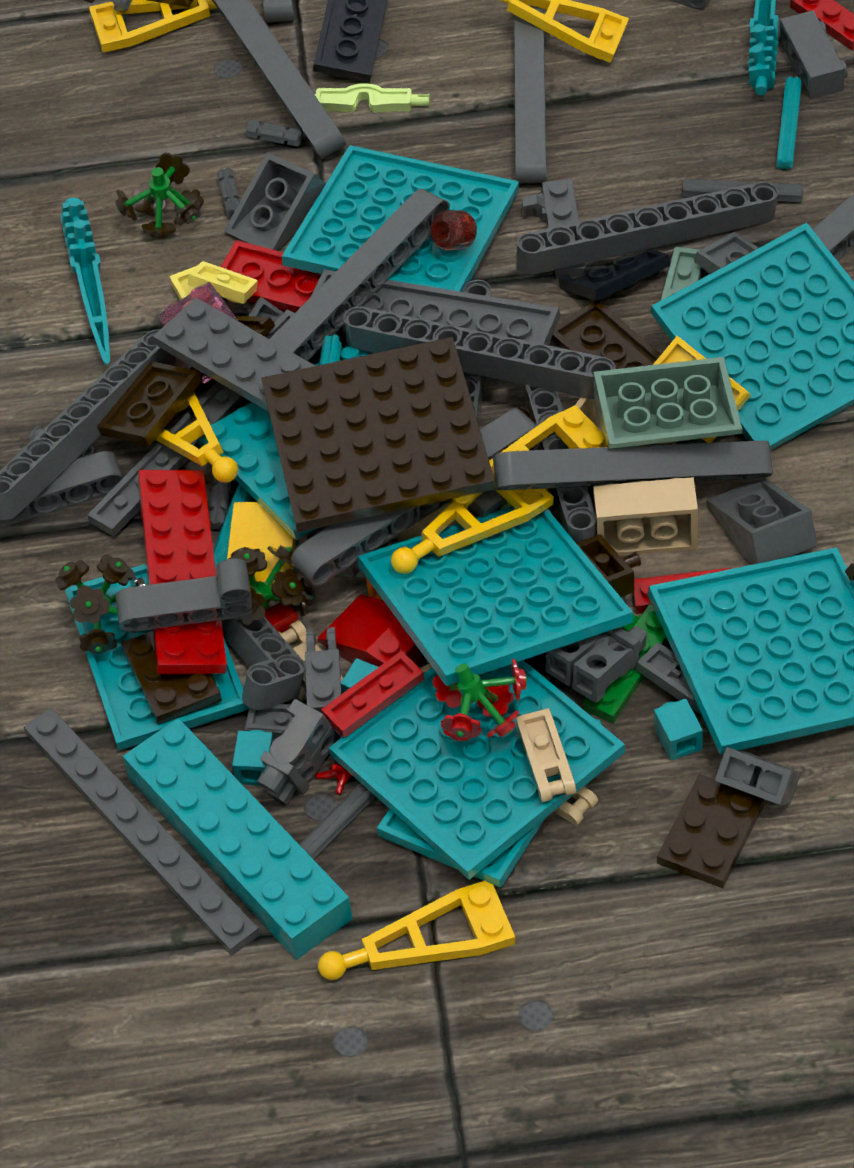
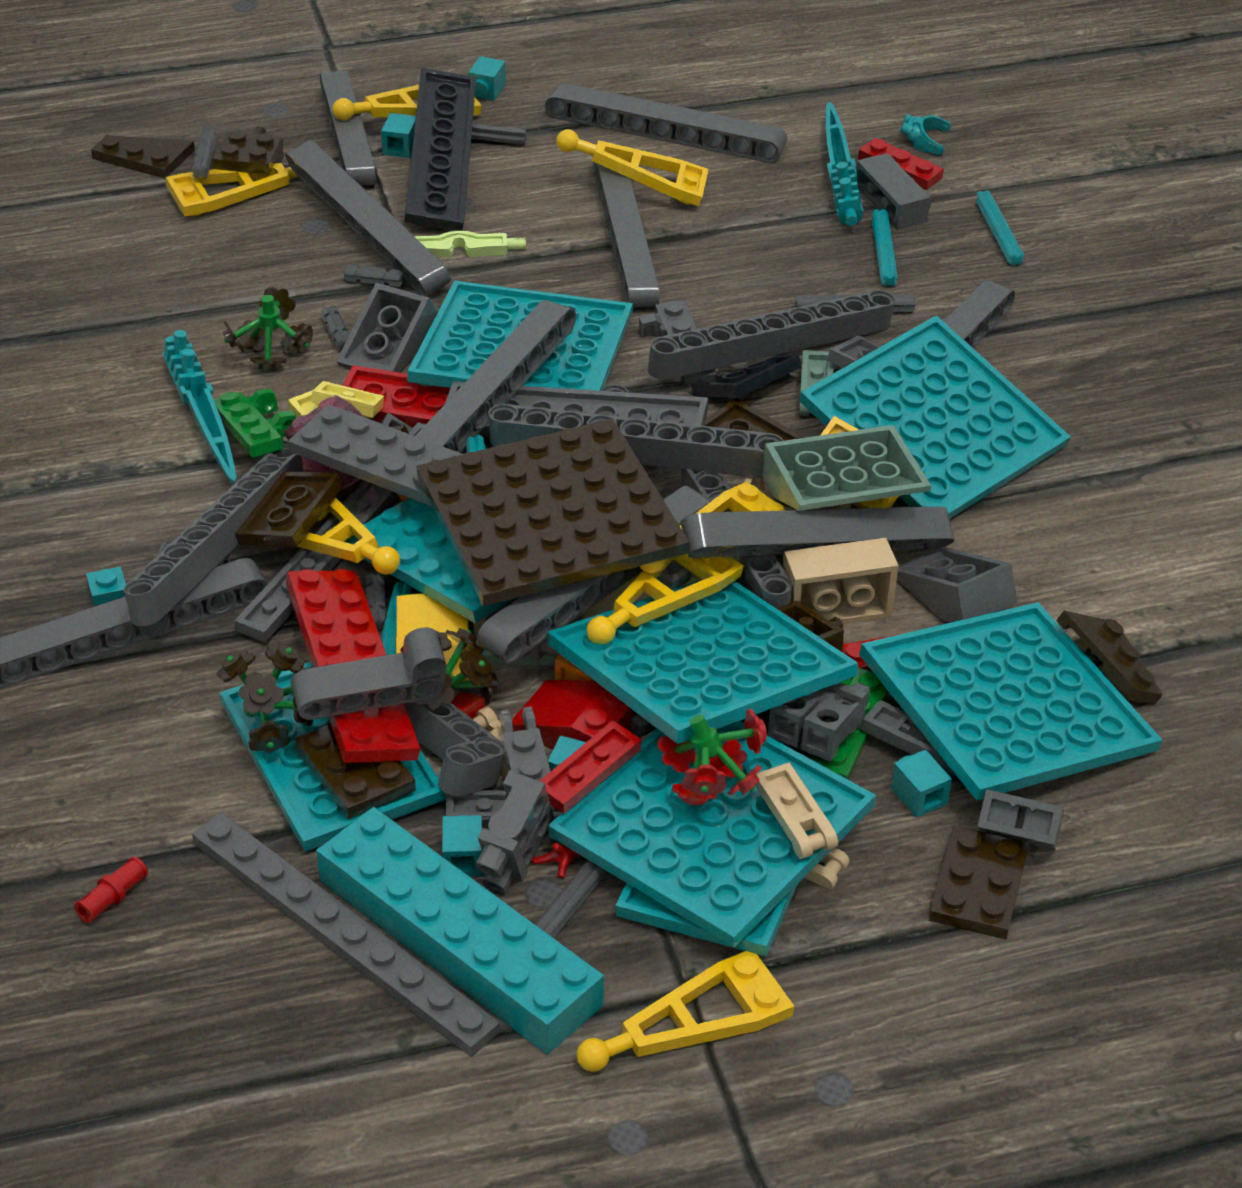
camera: 15 degrees left, 10 degrees down
clear red head [431,210,477,250] -> none
none -> green hinge [214,389,299,458]

